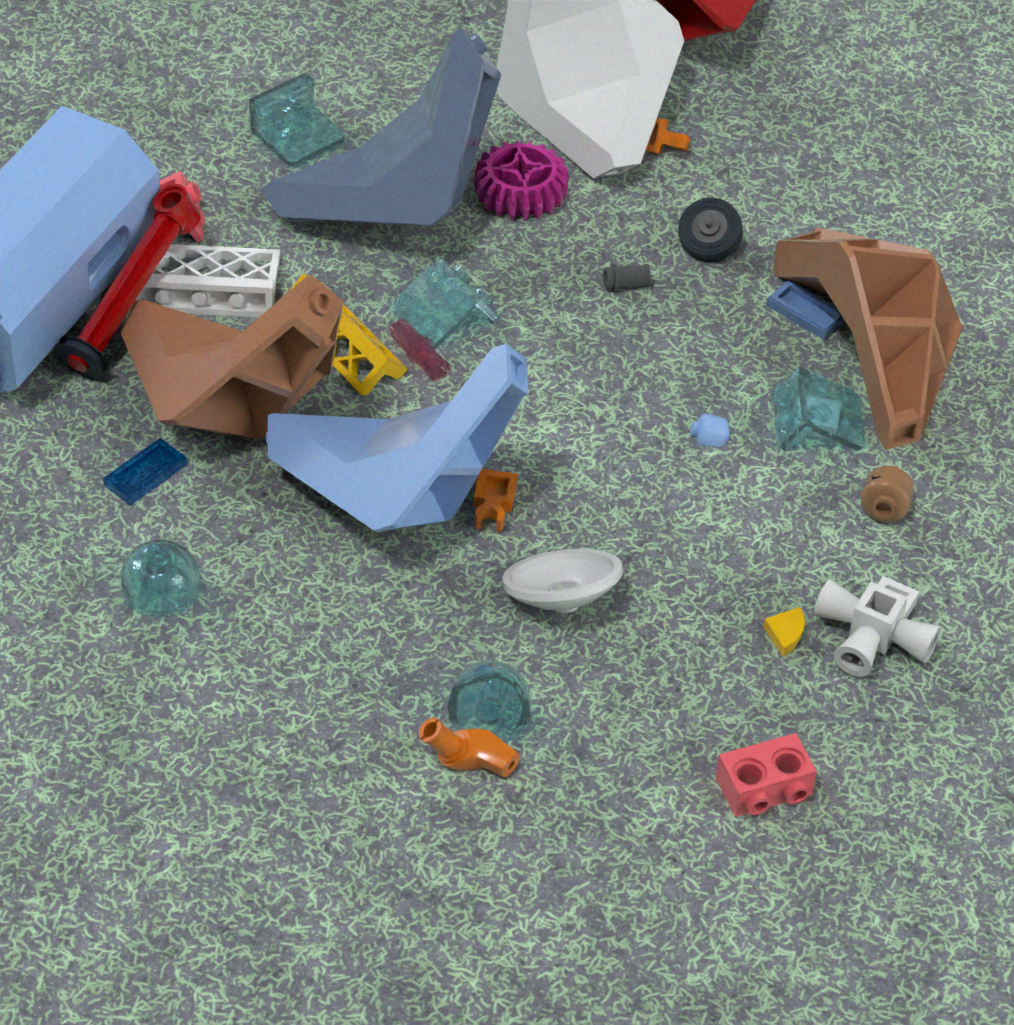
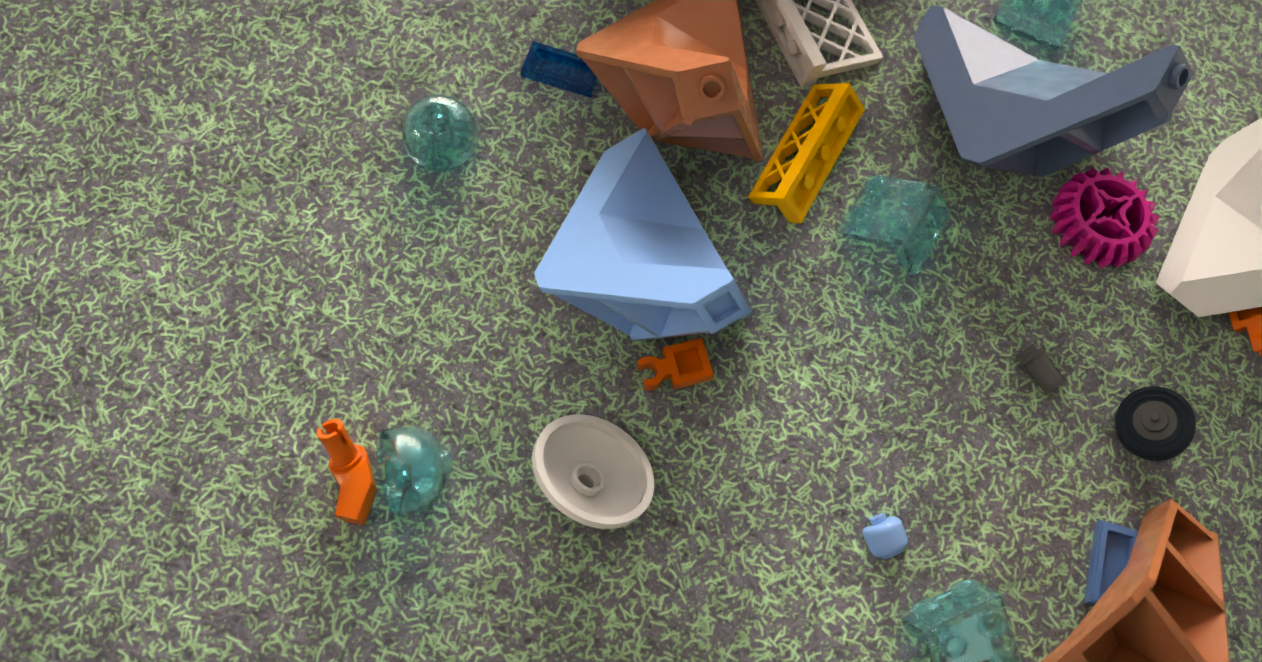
camera: 60 degrees right, 20 degrees up
clear pink axle [390,318,450,381] -> none

